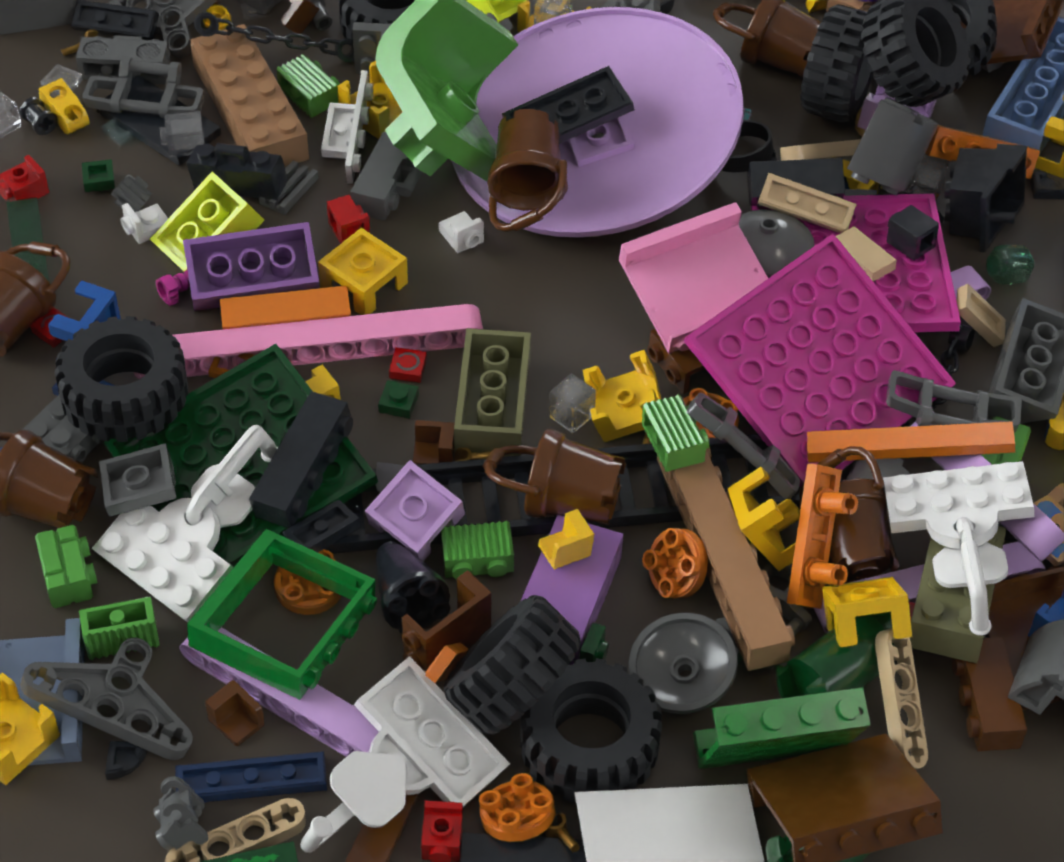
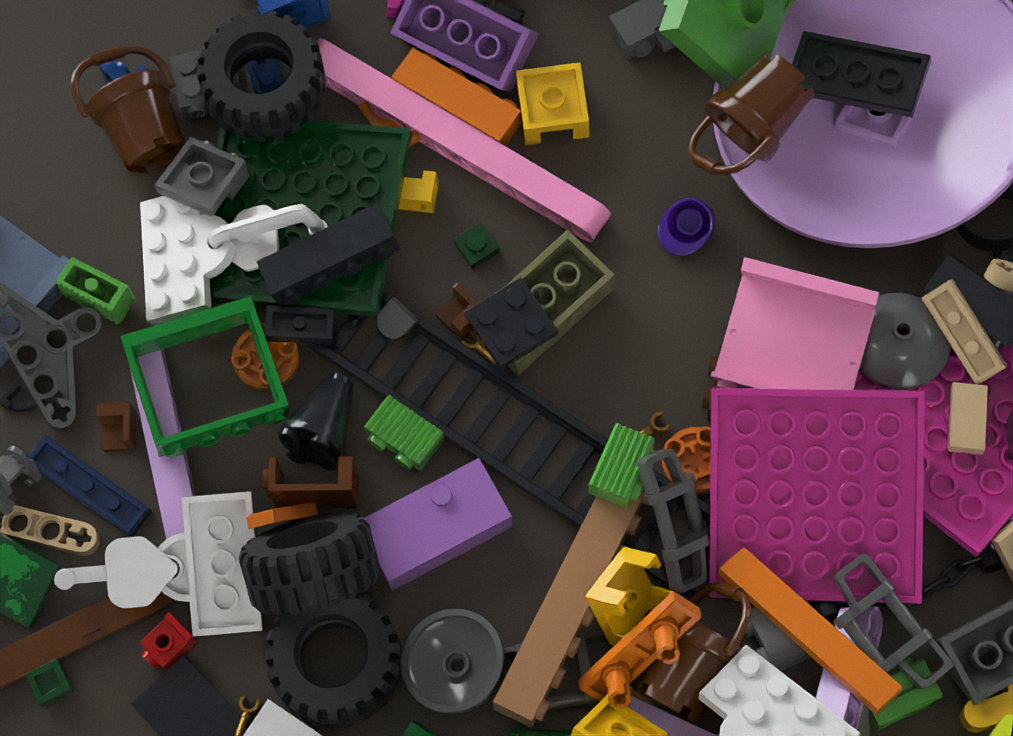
camera: 50 degrees right, 20 degrees up
bright green brick [35,525,98,608] -> none
red brick [327,195,370,244] -> none
lavender panel [365,460,465,562] -> none
red tile [389,347,427,383] -> none
white bracket [439,211,484,253] -> none
orange tile [479,773,556,842] -> none
reddish brown piece [483,428,626,525] -> none
yellow panel [538,509,595,569] -> none
clear brick [549,373,596,434] -> none
dark green plate [580,622,610,662] -> none
yellow panel [583,350,662,442] -> none
orange tile [642,528,708,598] -> none
none -> black plate [464,277,558,370]
none -> dark purple hat [658,197,715,256]

